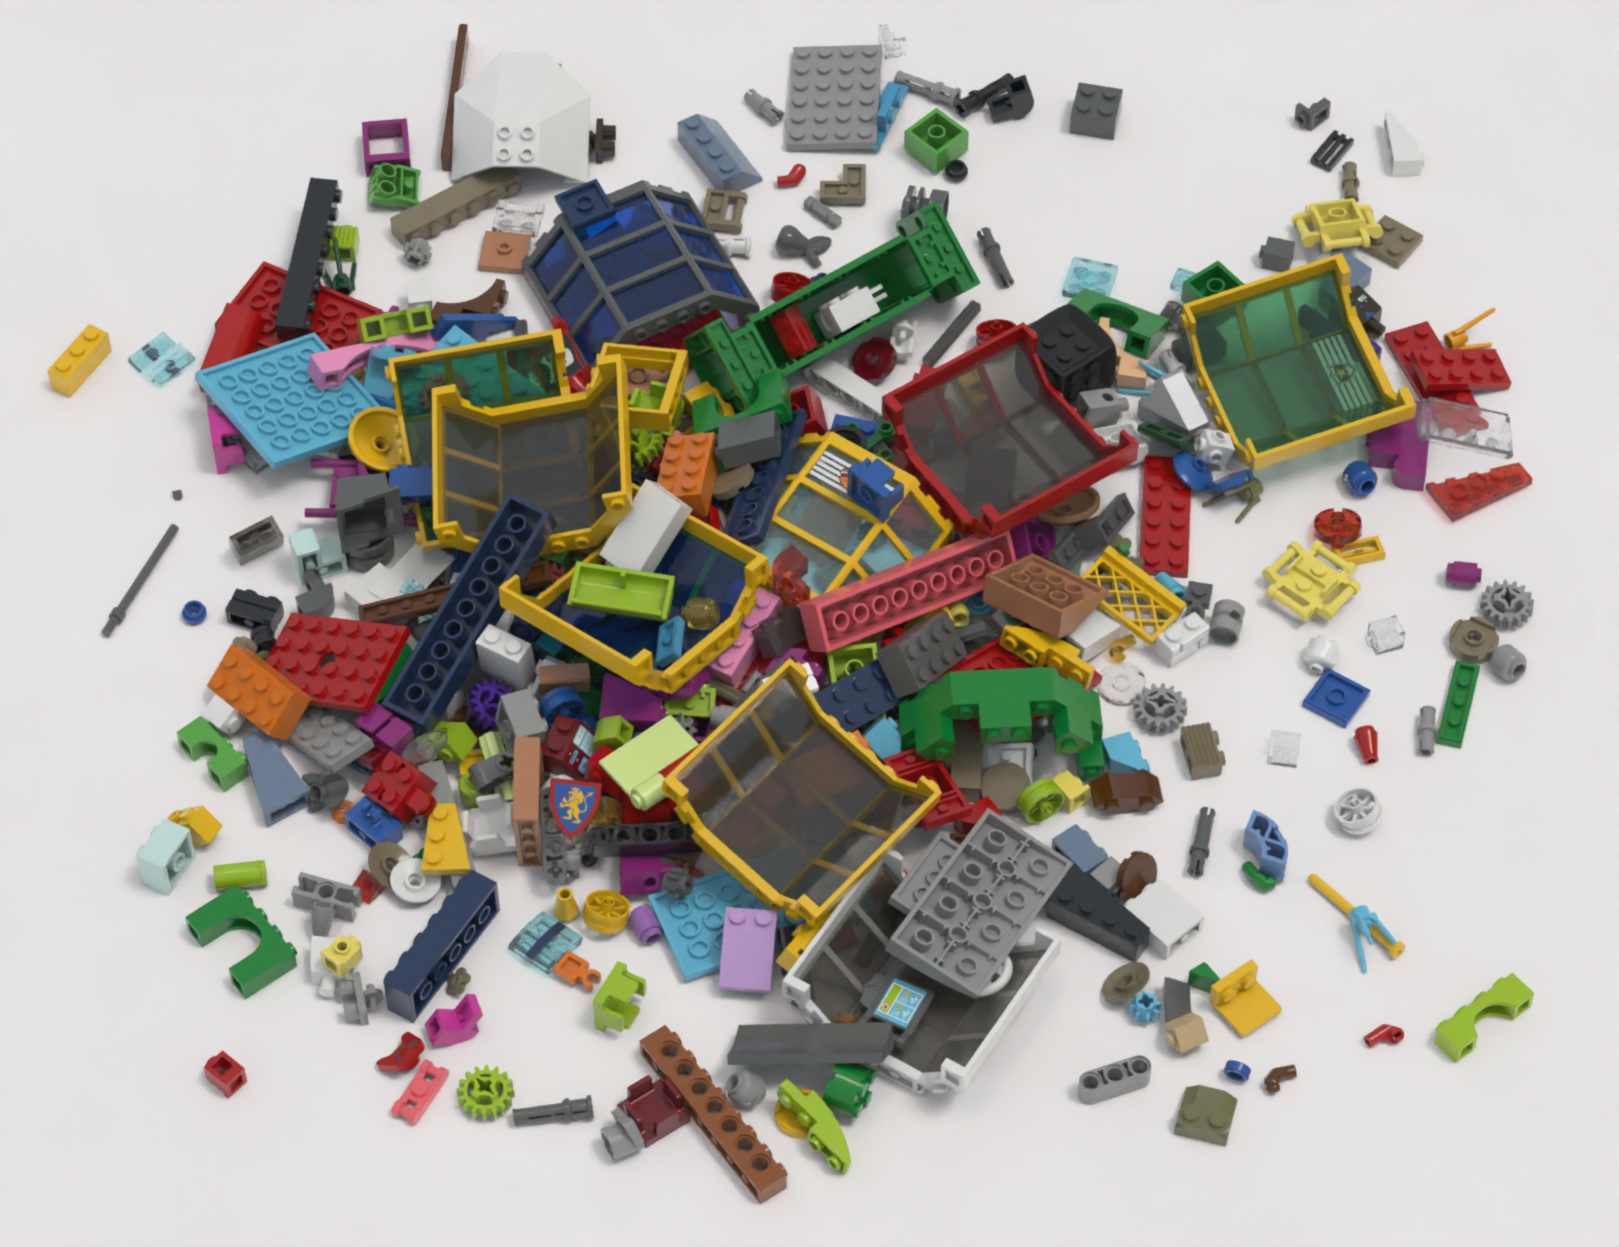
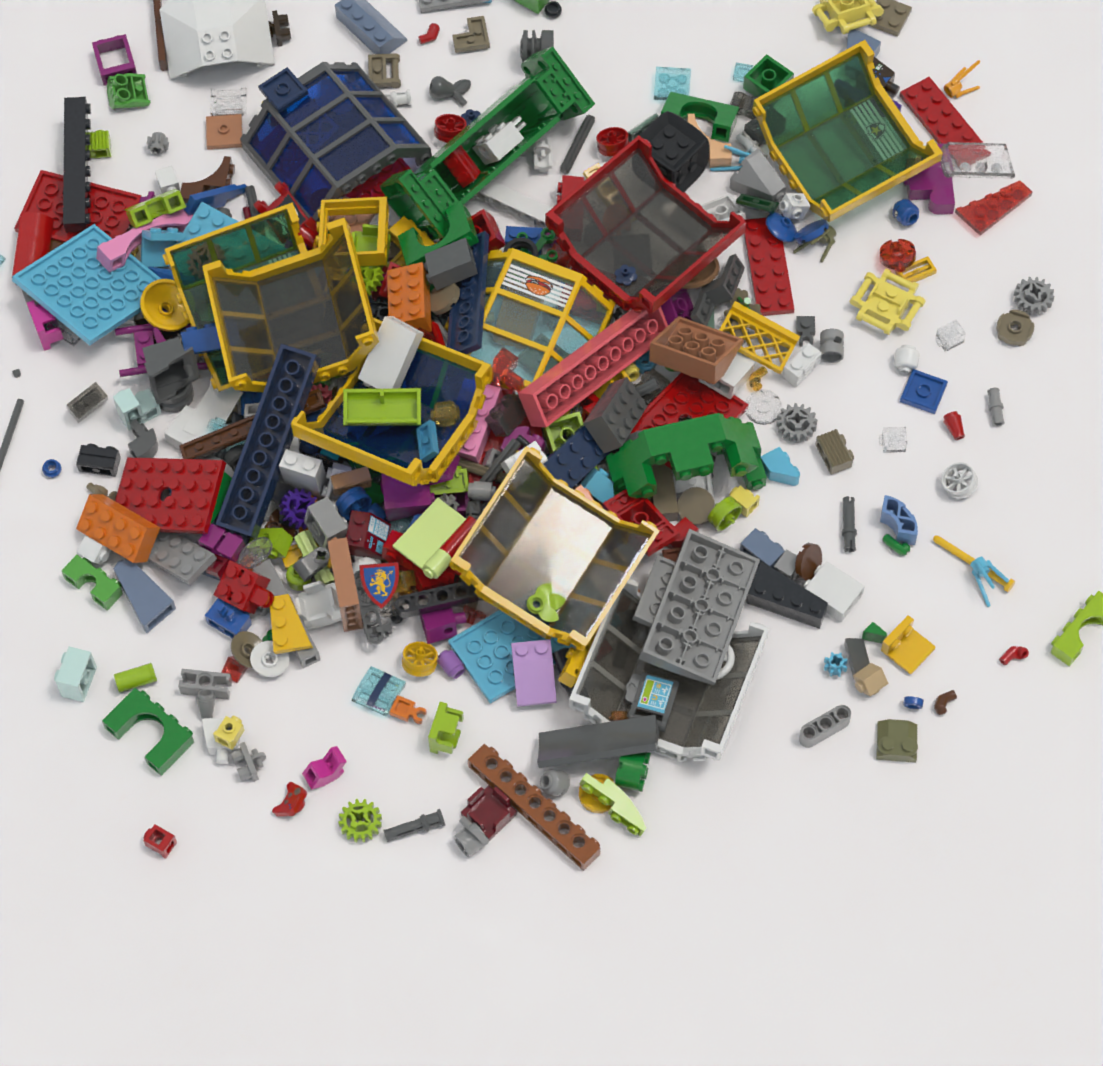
camera: 10 degrees left, 10 degrees up
yellow slope [167,805,223,847] -> none
black wheel [250,625,277,654] -> none
dark grey brick [302,771,349,813] -> none
dark green plant [324,237,357,295] -> none
clear orange plate [330,800,354,824] -> none
dark blue brick [383,869,500,1023] -> none
dark tan brick [390,167,522,247] -> none
coral plate [391,1059,449,1125] -> none
dark tan plant [446,967,471,995] -> none
yellow cone [553,888,579,922] -> none
lime brick [592,715,634,752] -> none
dark grey gear [662,867,694,899] -> none
light grey axle [804,196,842,228] -> none
blue panel [847,458,904,523] -> none
dark red tile [852,337,897,383] -> none
dark grey pin [977,227,1014,289] -> none
yellow slope [999,625,1095,690] -> none
light grey torso [1075,388,1129,429] -> none
reddish brown brick [1088,769,1164,815] -> none
dark tan dish [1102,962,1150,1002] -> none
medium azure cone [1155,572,1186,601] -> none
dark grey brick [1259,236,1295,272] -> none
red plate [1409,349,1512,391] -> none
green tile [1436,660,1480,749] -> none
magenta brick [1446,561,1482,587] -> none
light grey head [1490,644,1527,681] -> none
none -> lime plate [526,583,566,622]
none -> dark blue plant [615,265,637,286]

